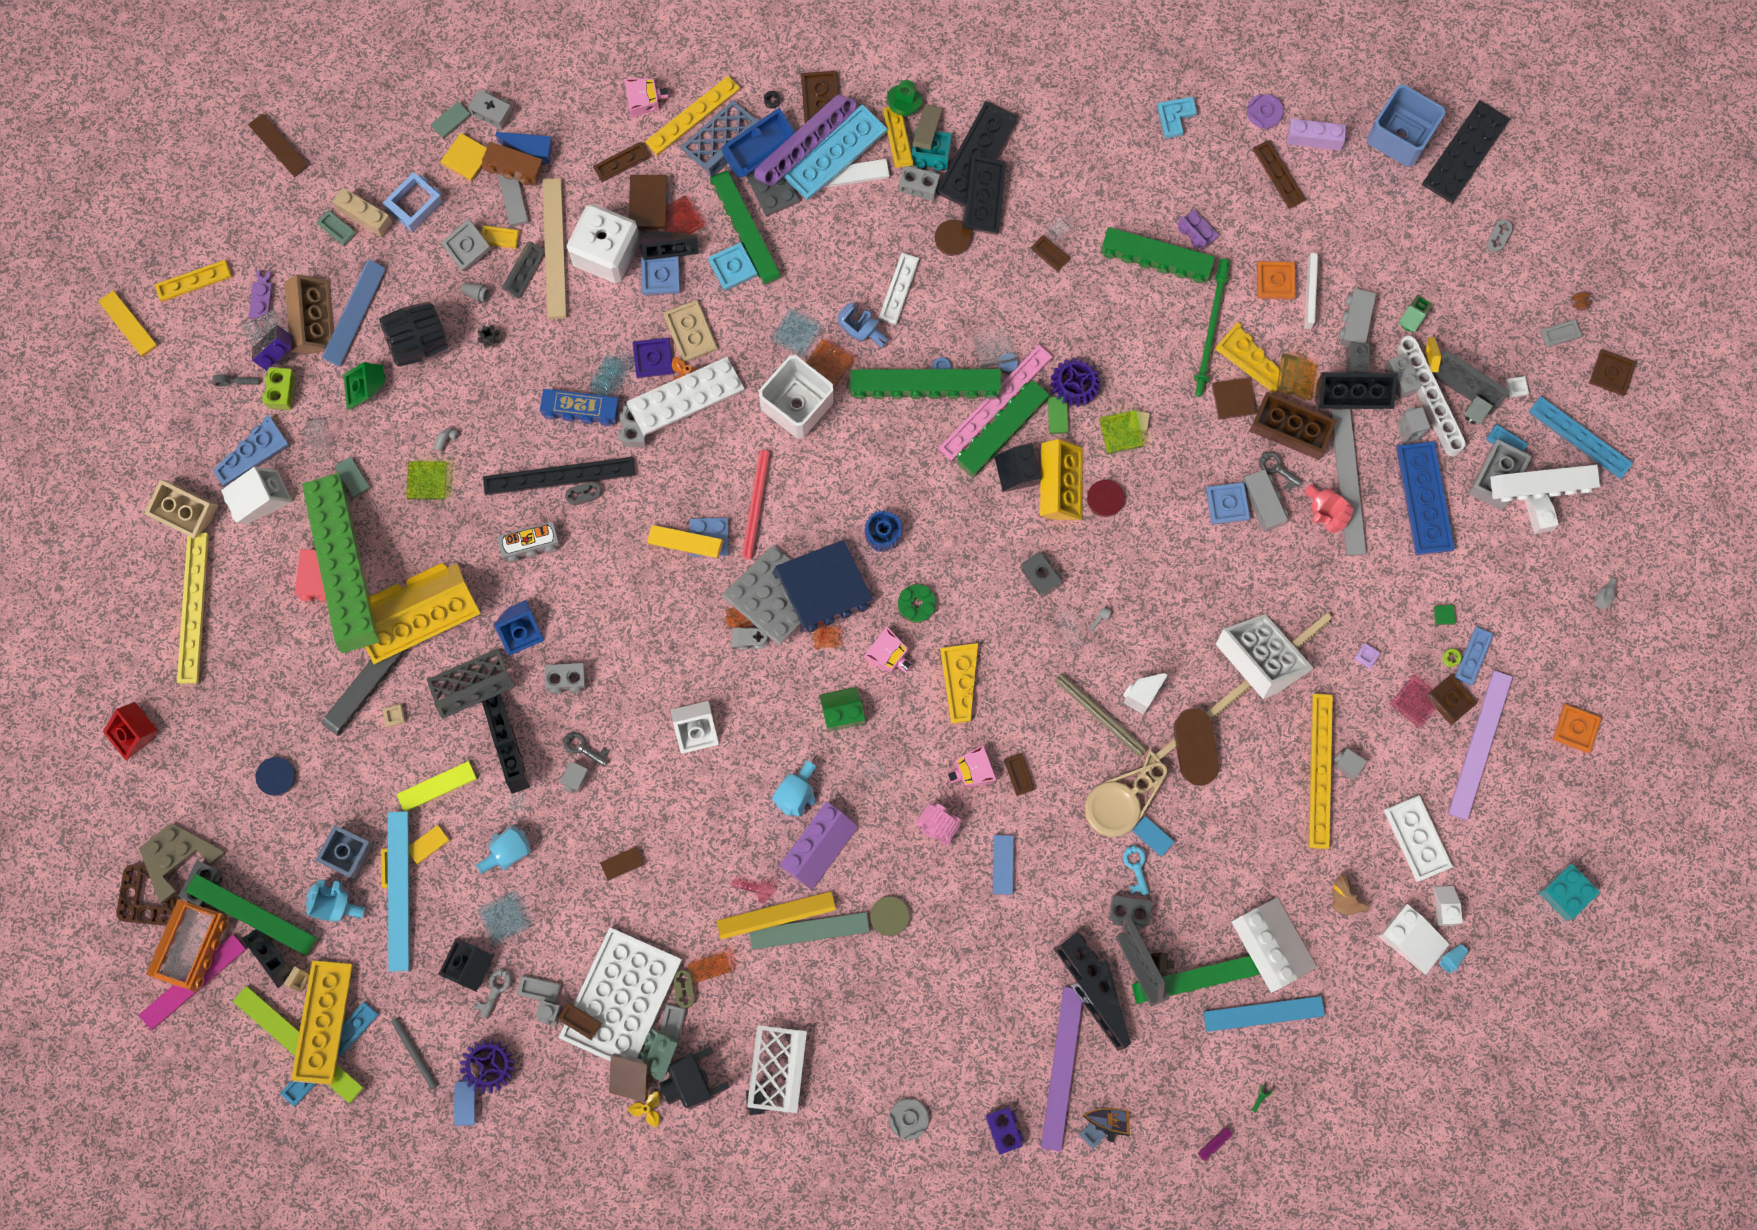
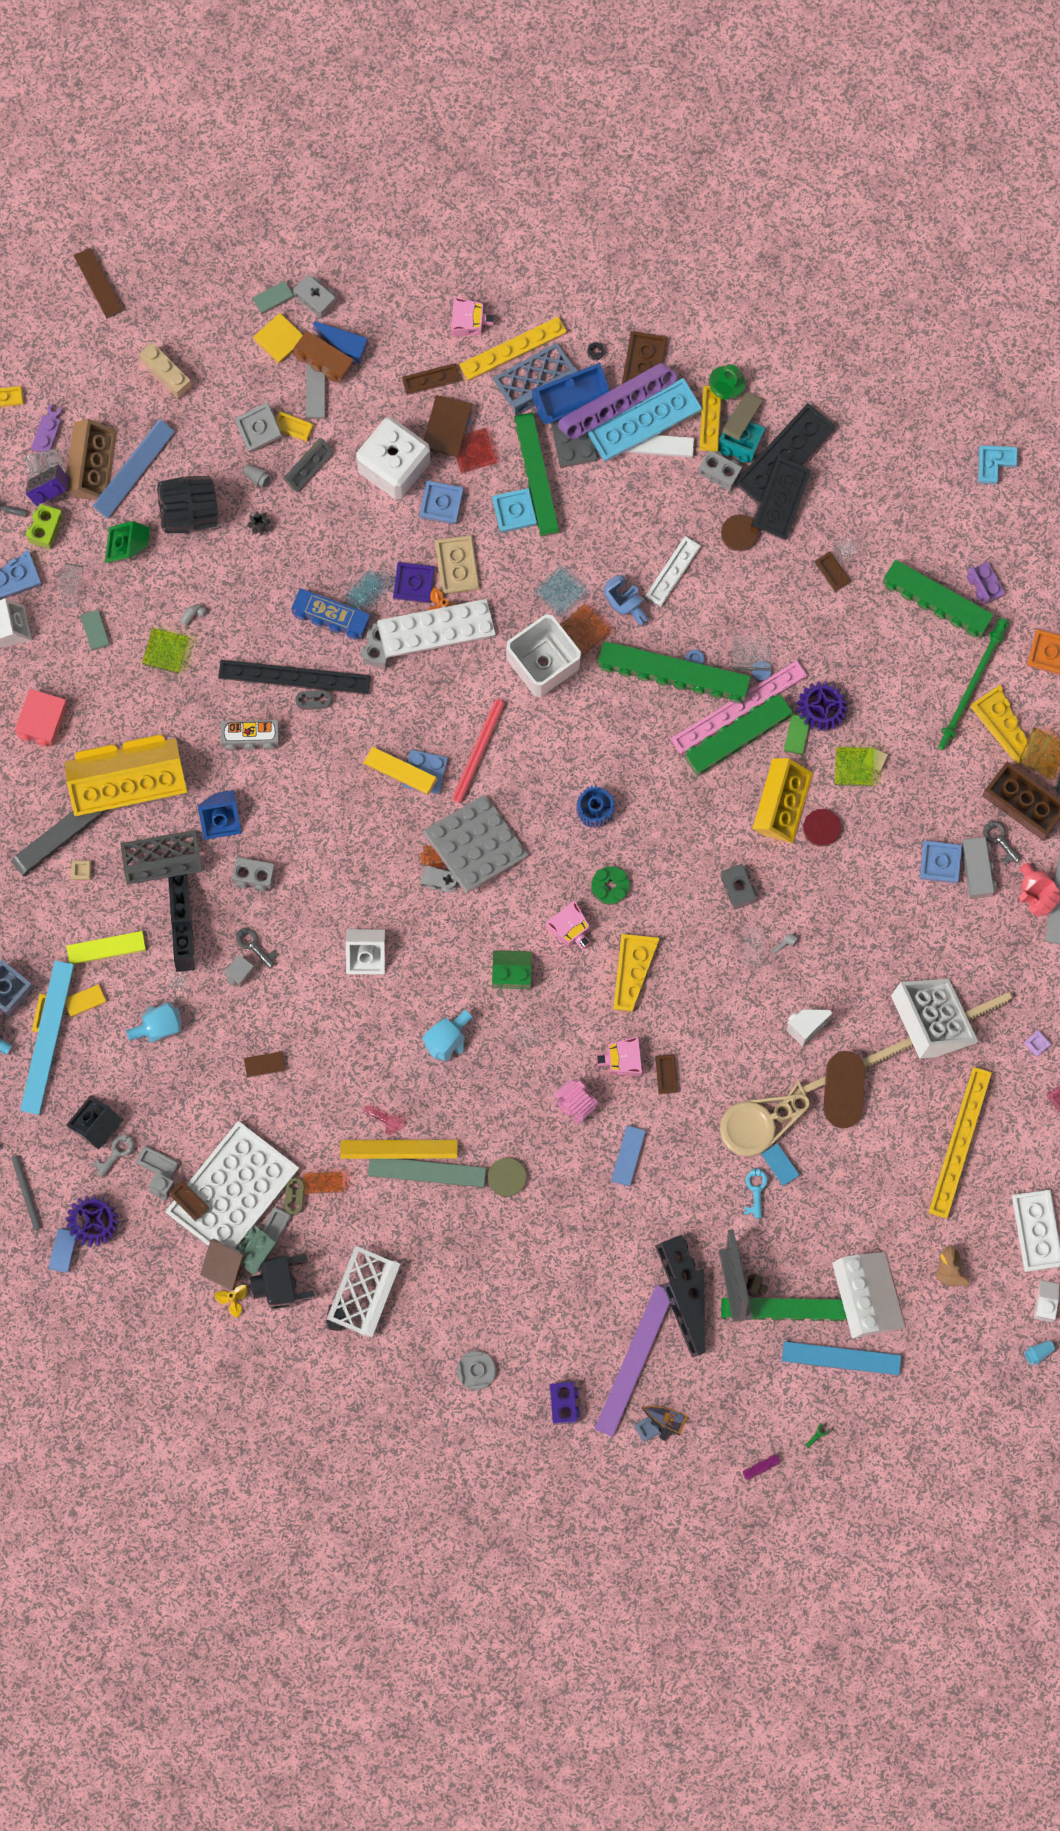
camera: 15 degrees right, 0 degrees up
bright green brick [302,473,380,653] -> none
sand green tile [316,210,357,246] -> none
light blue window [383,172,443,232] -> none
clear light blue tile [477,892,530,945] -> none
tan tile [543,178,567,319] -> none
black slope [639,231,699,261] -> none
dark blue panel [772,540,873,633] -> none
medium lavender slope [780,801,858,890] -> none
clear orange tile [813,628,838,650] -> none
black slope [994,443,1041,492] -> none
dark tan axle [1055,673,1147,757] -> none
dark grey brick [1108,895,1152,930] -> none
reddish brown tile [1212,378,1256,420] -> none
light grey brick [1334,748,1367,780] -> none
white slope [1378,904,1449,975] -> none

